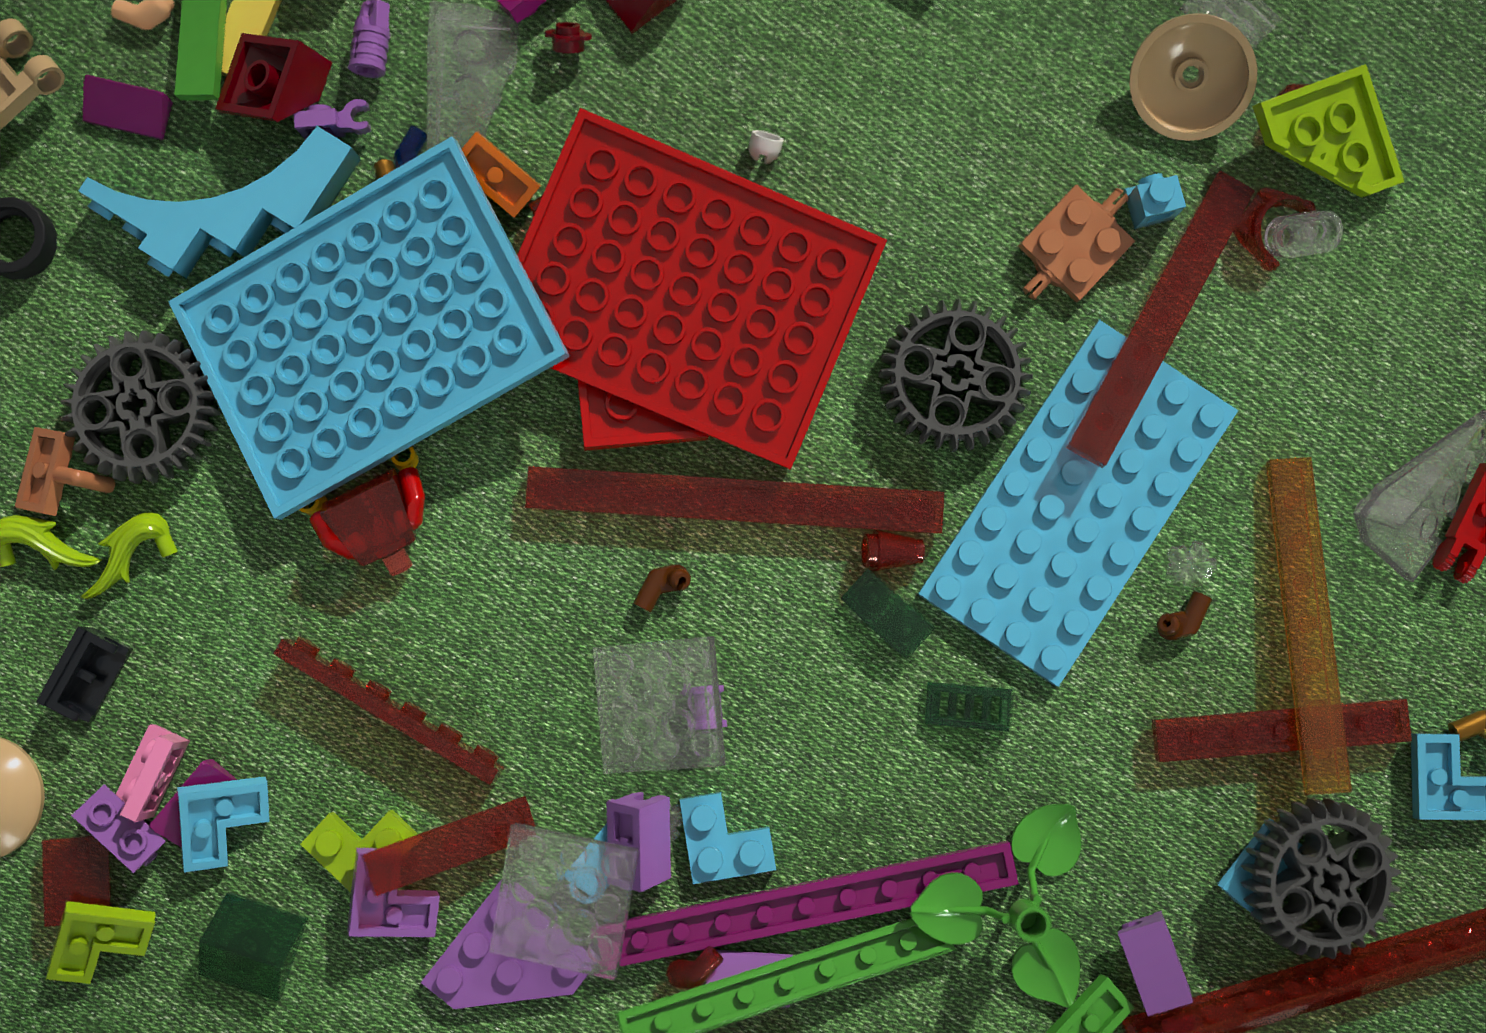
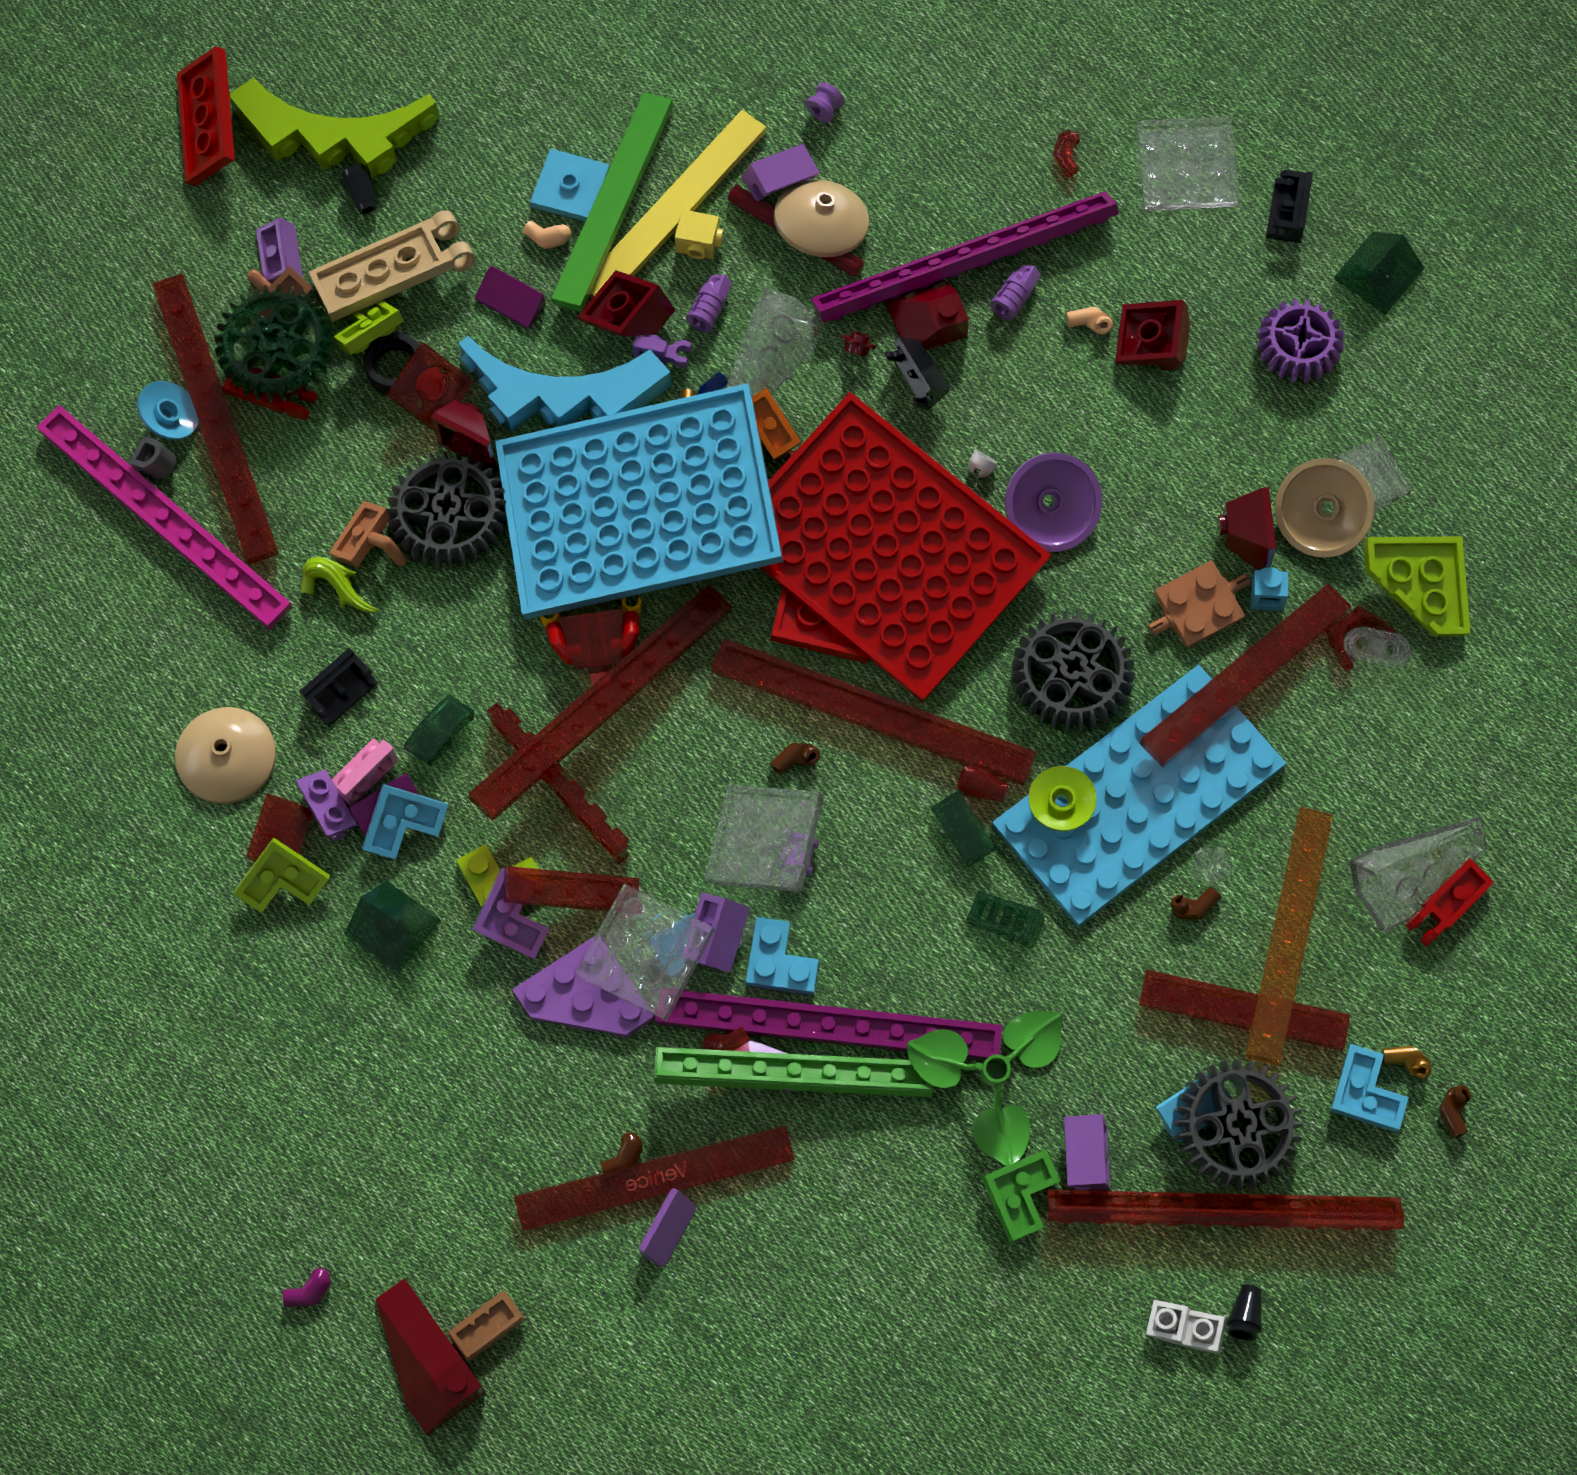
camera: 20 degrees right, 15 degrees down
lime piece [81,512,178,599] -> none
none -> clear red tile [386,342,474,432]
none -> clear green slope [404,694,474,765]
none -> dark red slope [431,400,497,472]
none -> clear red plate [469,585,732,821]
none -> black hinge [884,337,951,410]
none -> medium lavender dish [1005,452,1102,552]
none -> lime dish [1028,766,1097,832]
none -> dark red slope [1218,487,1276,570]

